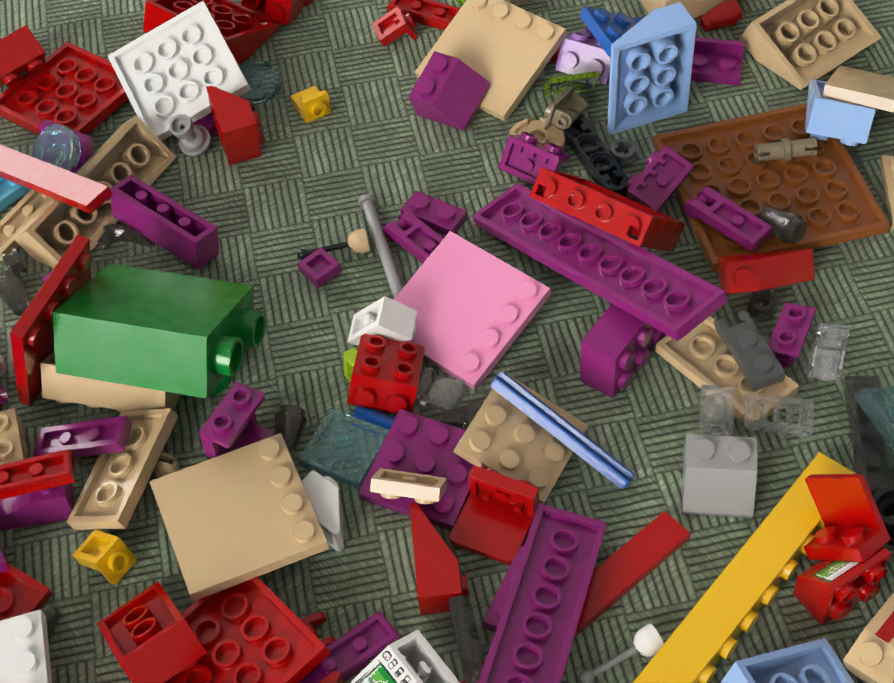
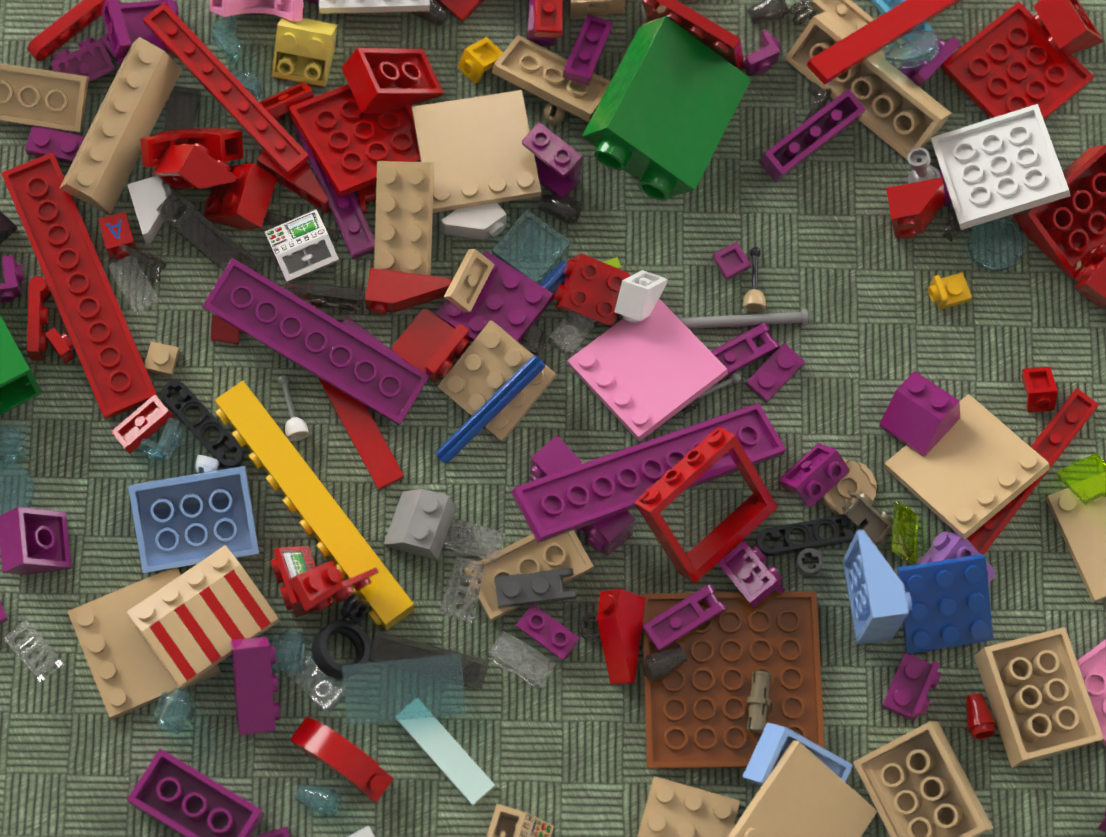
camera: 95 degrees right, 20 degrees up
none -> tan plate [374,161,434,276]

